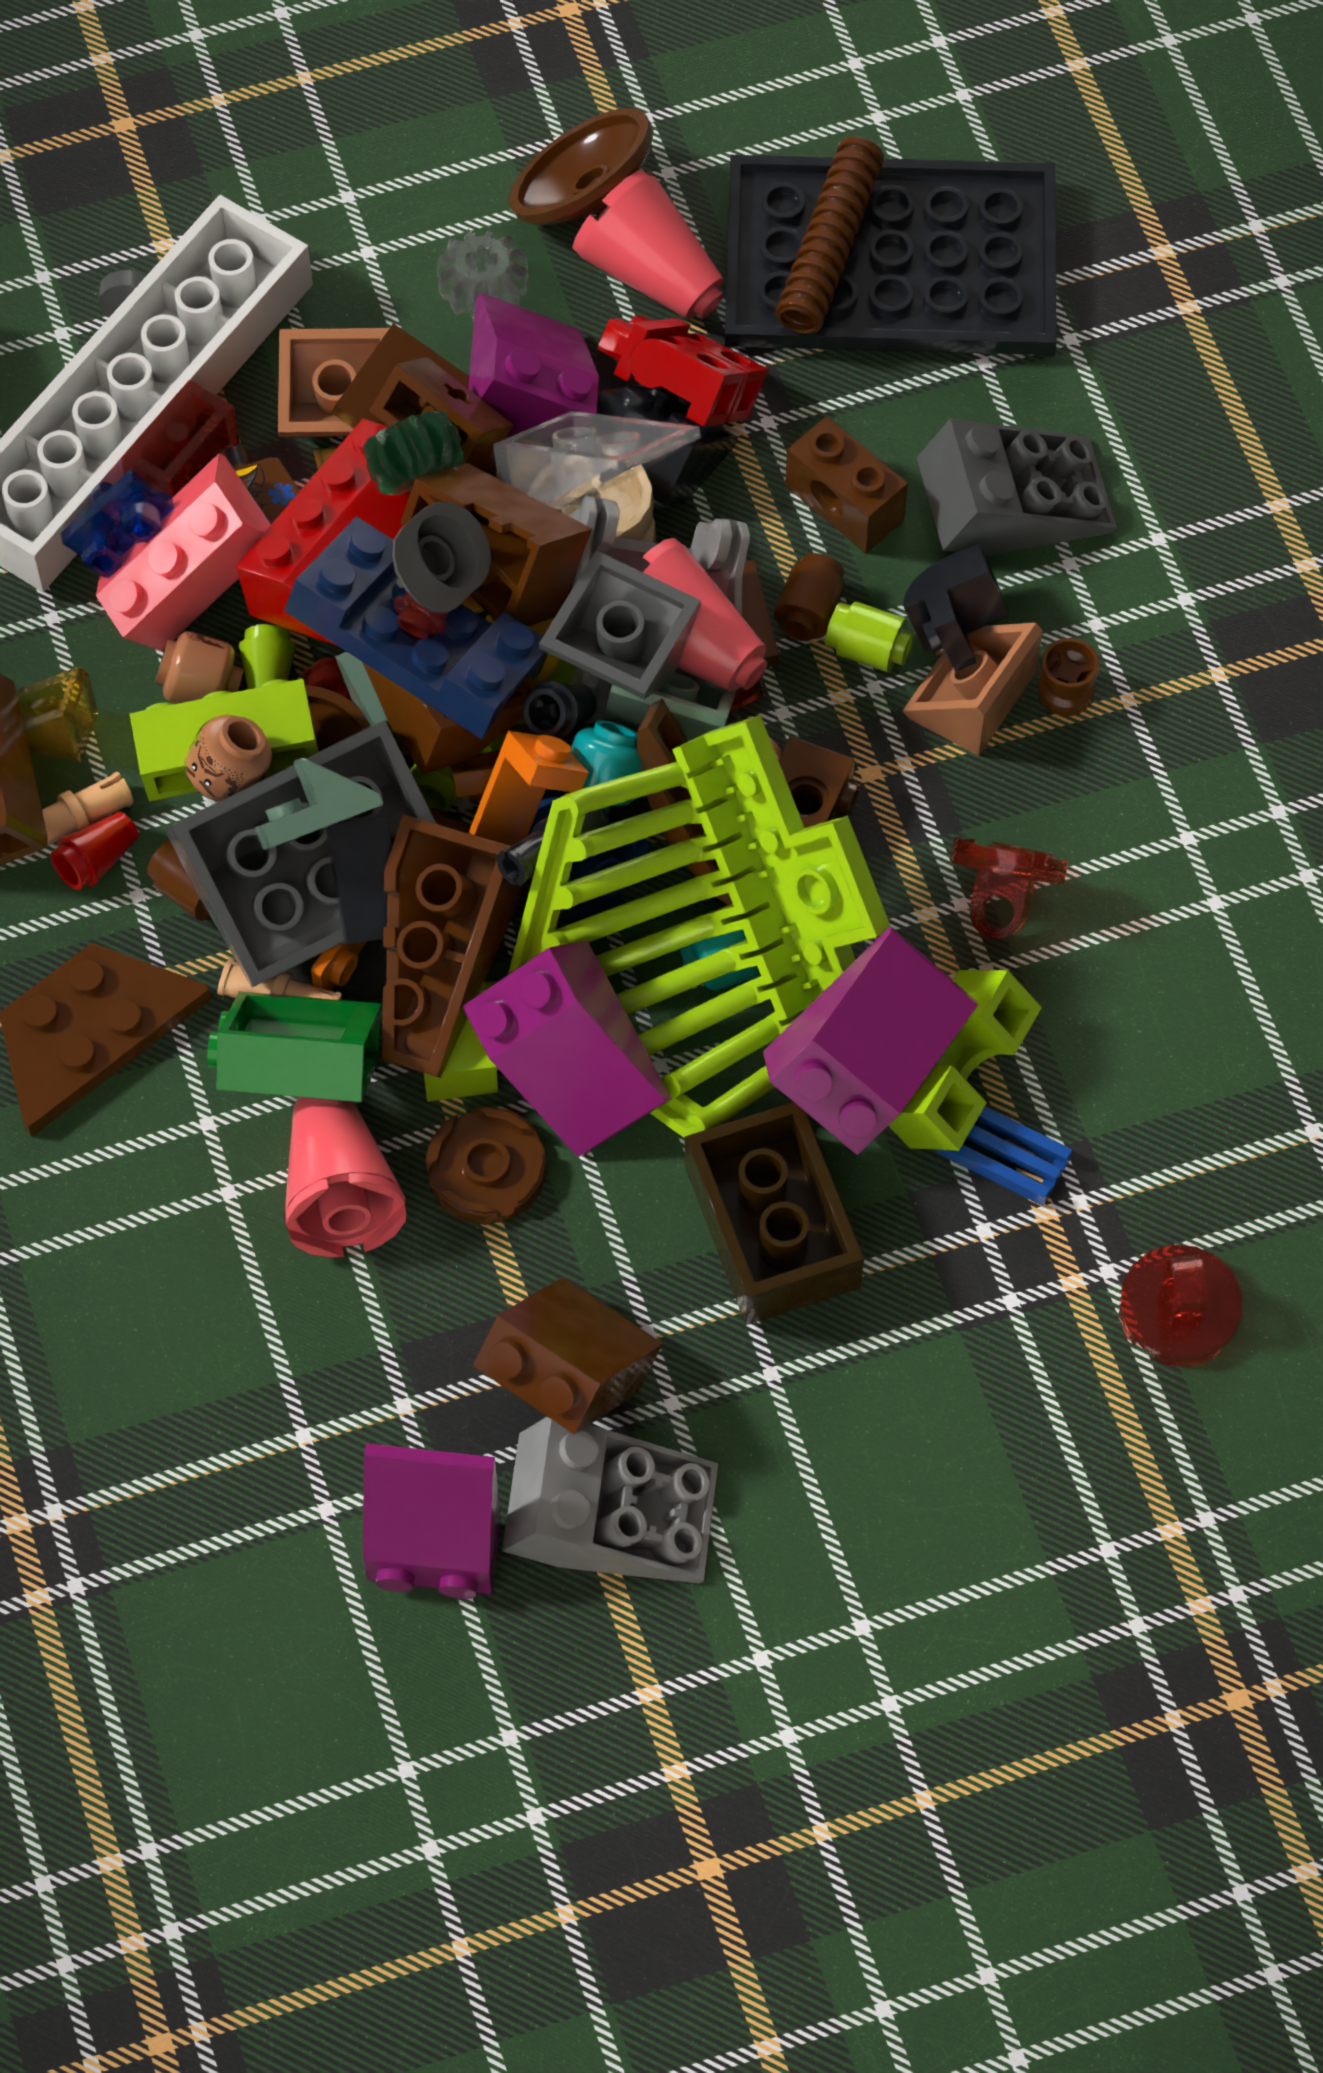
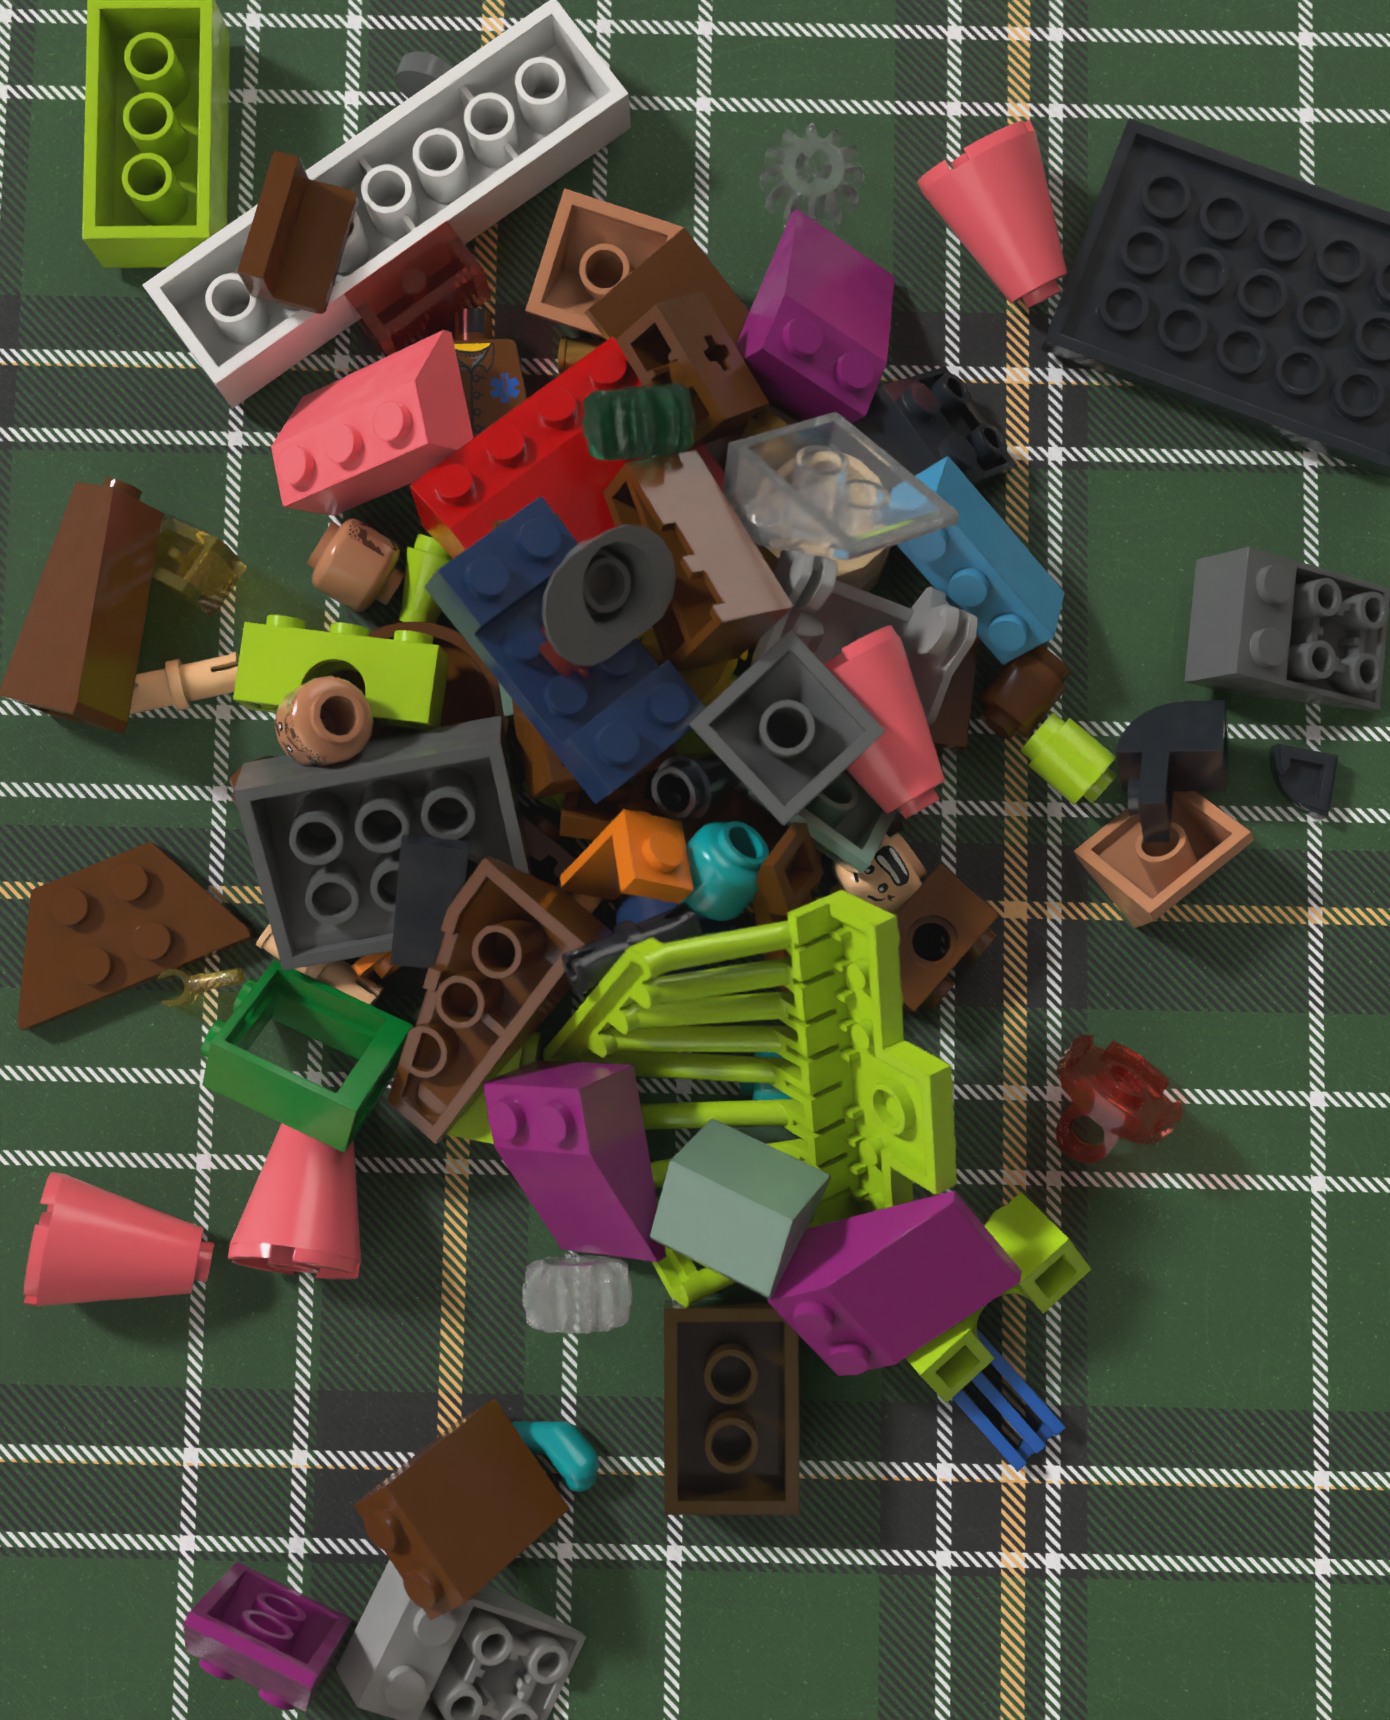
camera: 20 degrees right, 20 degrees up
red cone [50,811,139,890] -> none
clear blue hips [60,469,175,578] -> none
sand green slope [254,758,384,850] -> none
reddish brown tile [425,1106,547,1225] -> none
reddish brown dish [509,108,654,225] -> none
red hips [598,315,769,427] -> none
reddish brown piece [775,137,884,334] -> none
reddish brown brick [785,416,908,554] -> none
reddish brown wheel [1037,638,1099,716] -> none
clear red tile [1119,1245,1242,1367] -> none
none -> coral cone [23,1172,214,1306]
none -> clear yellow hand [158,968,245,1008]
none -> reddish brown panel [237,150,359,314]
none -> teal arm [513,1421,600,1492]
none -> clear gear [522,1254,633,1335]
none -> sand green slope [650,1118,832,1299]
none -> dark azure brick [883,456,1065,665]
none -> black tile [1269,743,1339,820]

